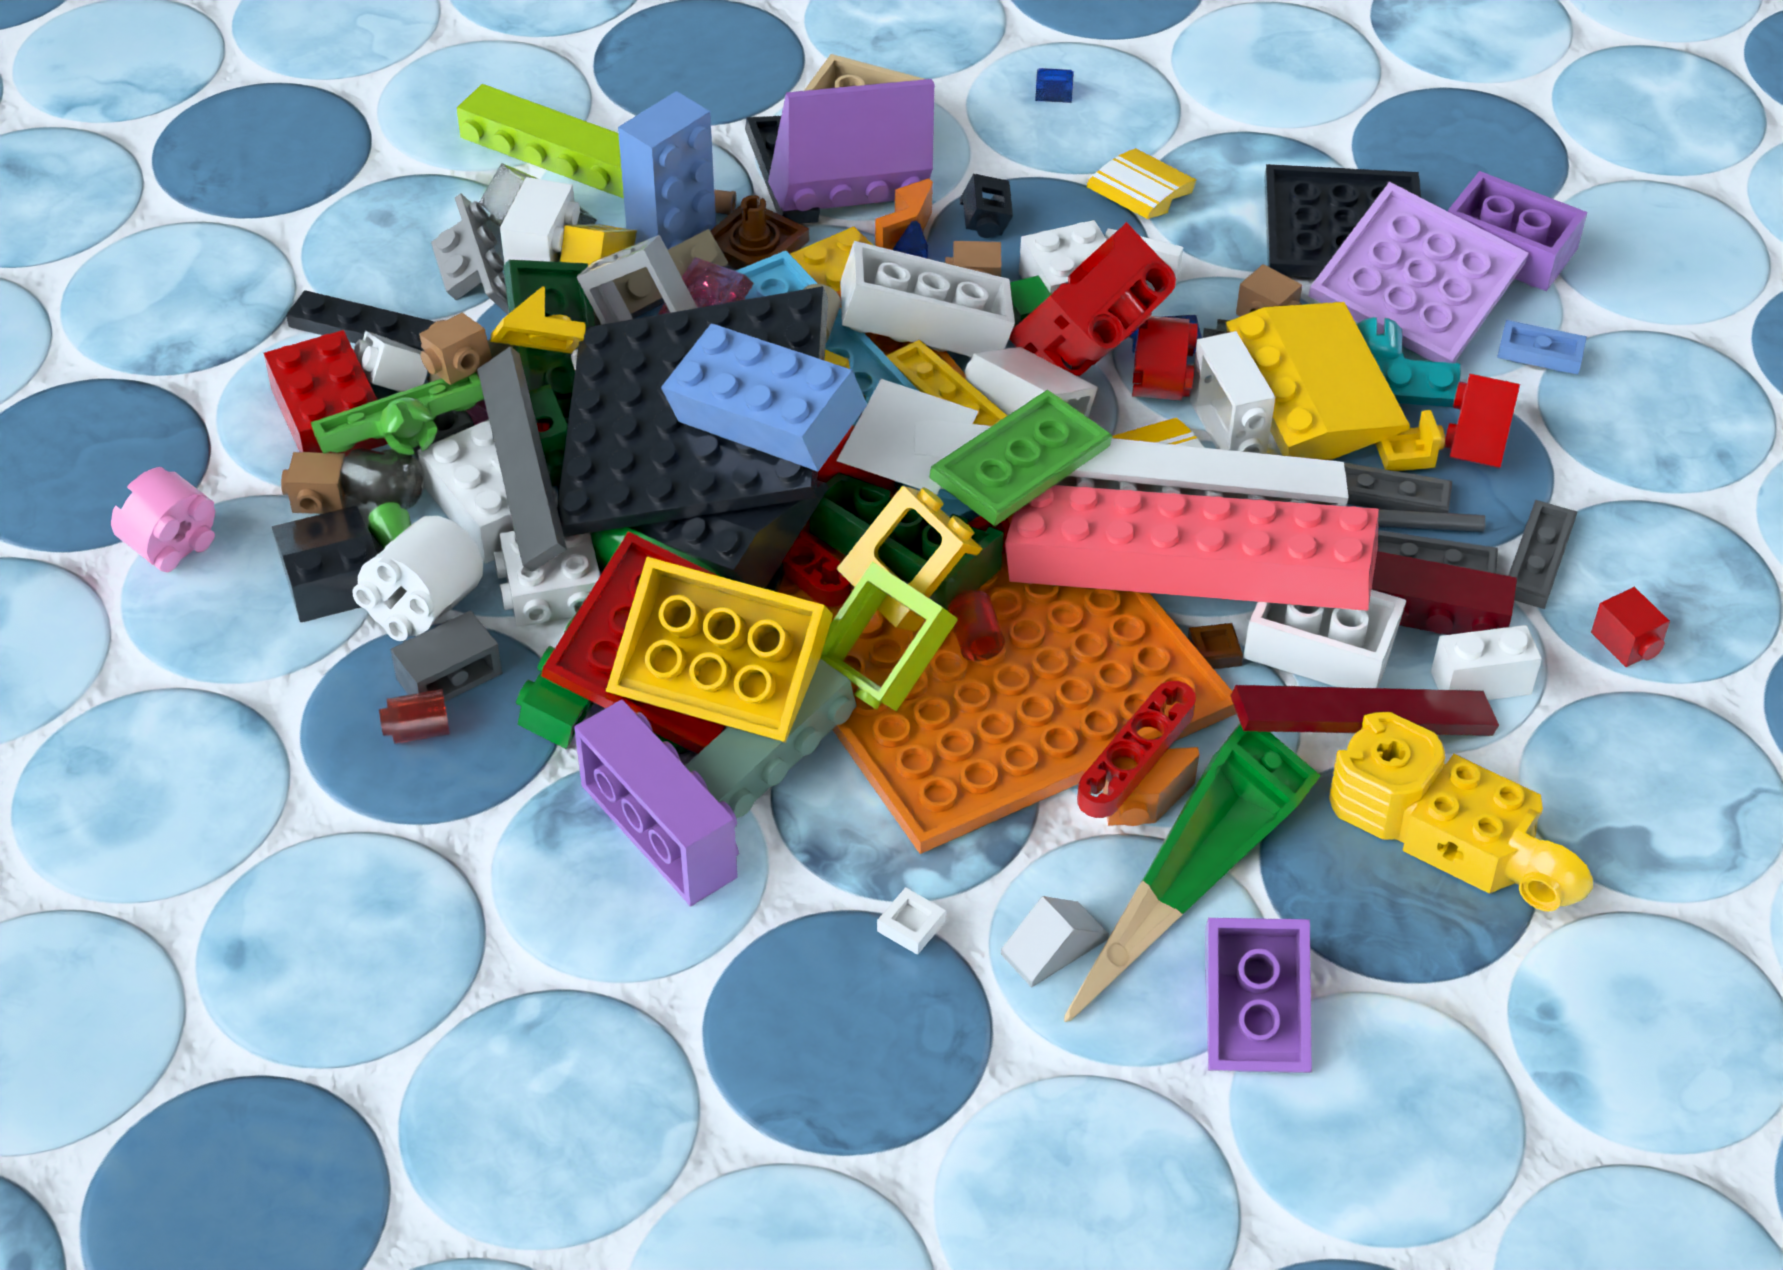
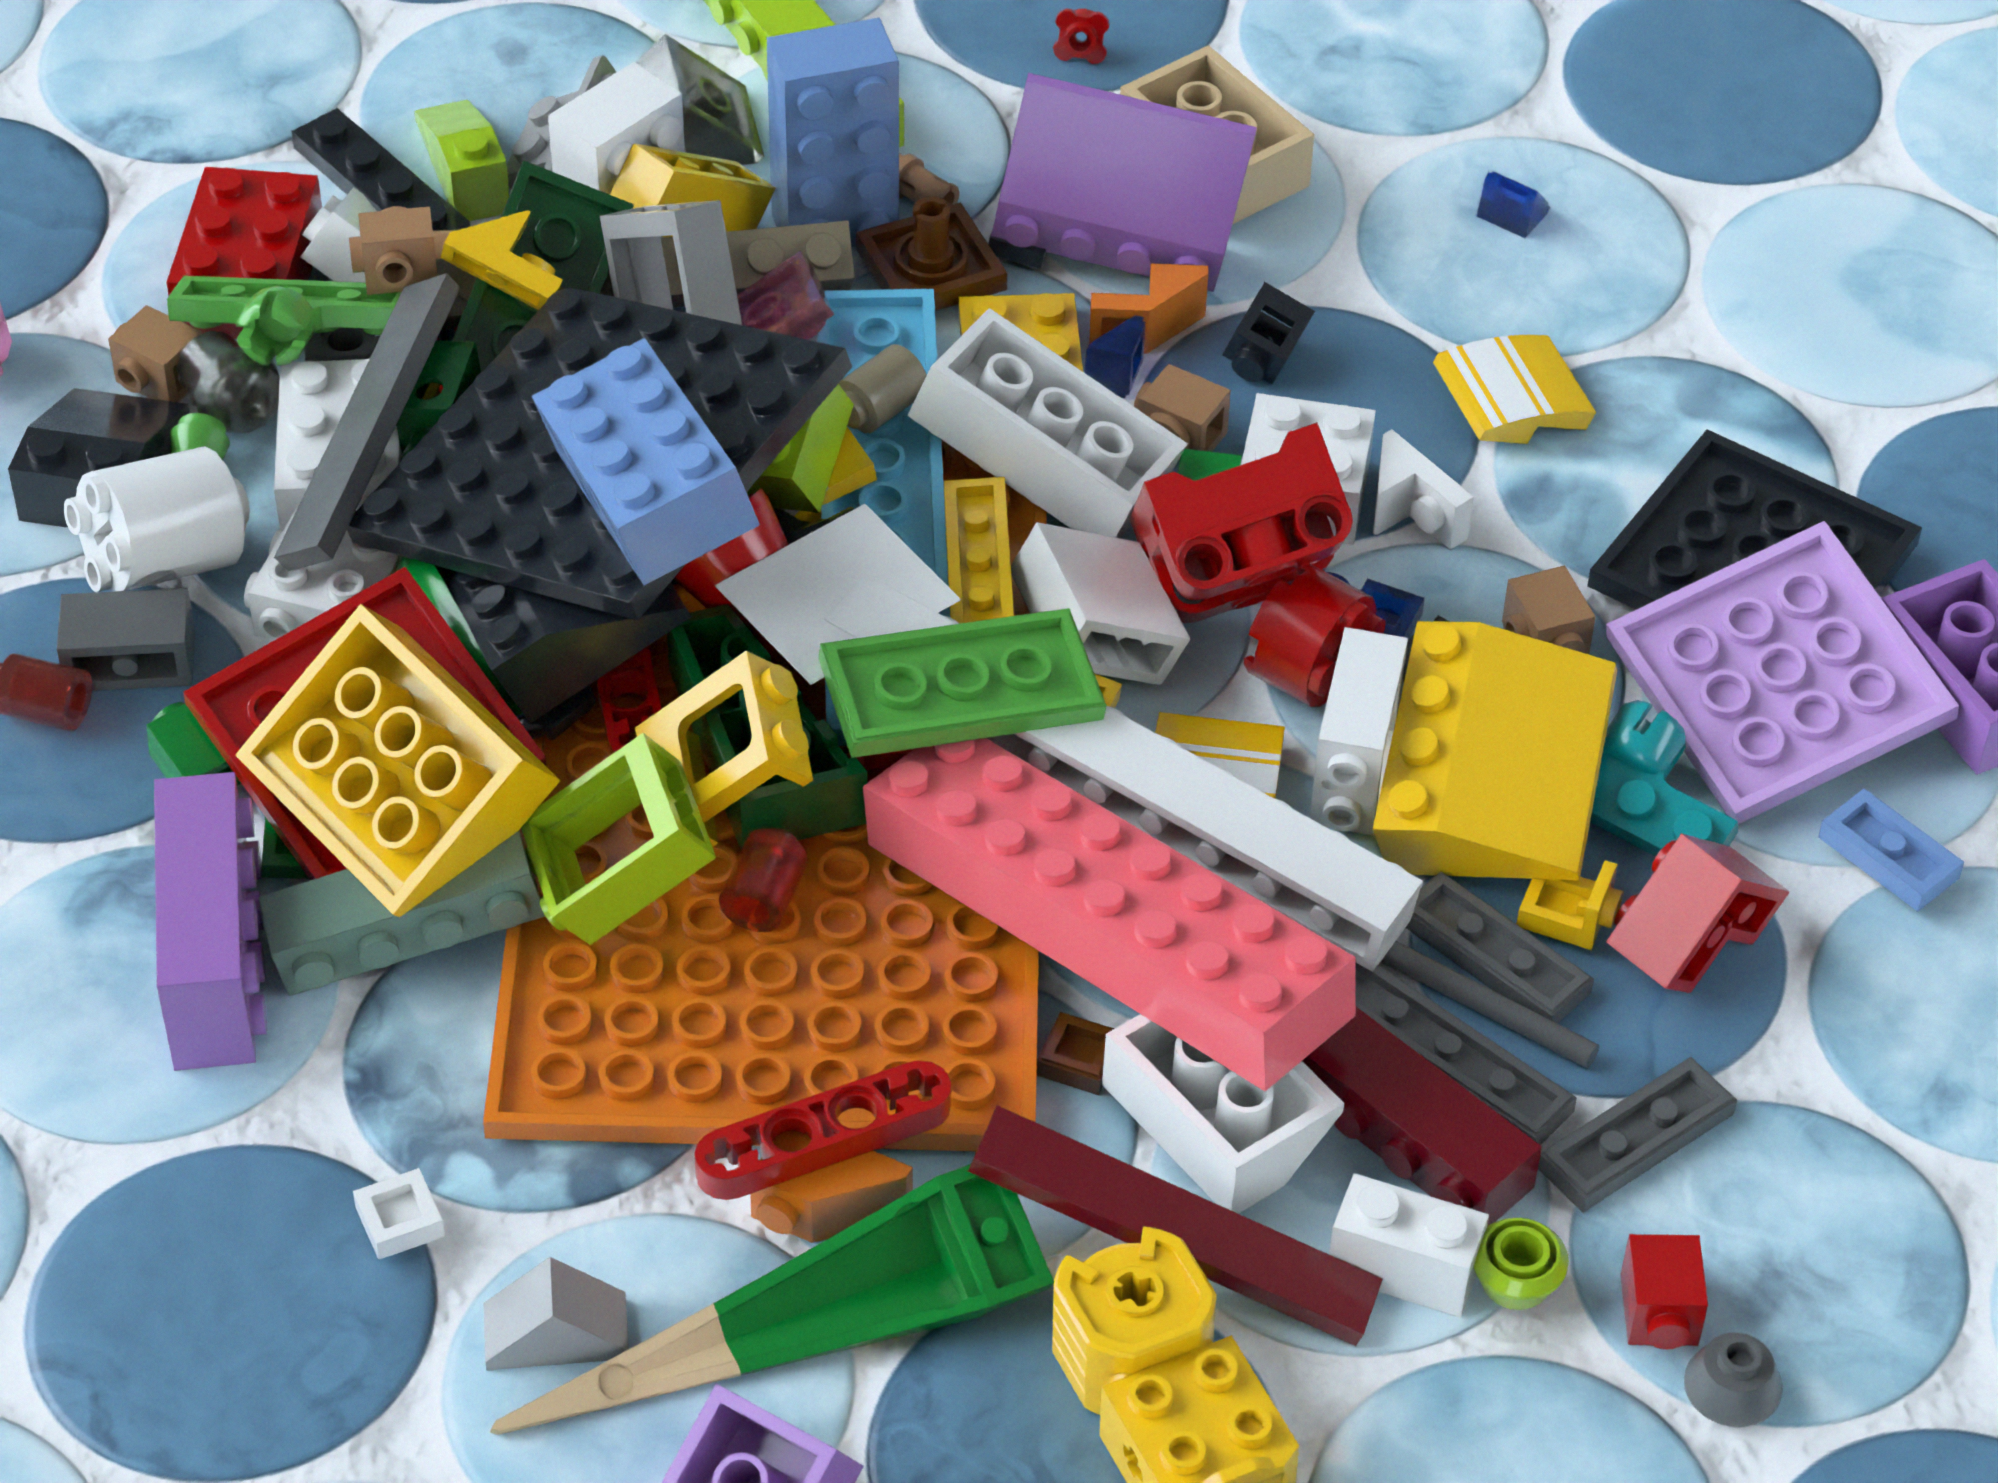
camera: 30 degrees right, 0 degrees up
none -> lime slope [414,99,509,222]
none -> red plate [1053,8,1110,64]
none -> lime cone [1473,1218,1569,1310]
none -> dark grey cone [1684,1333,1783,1427]

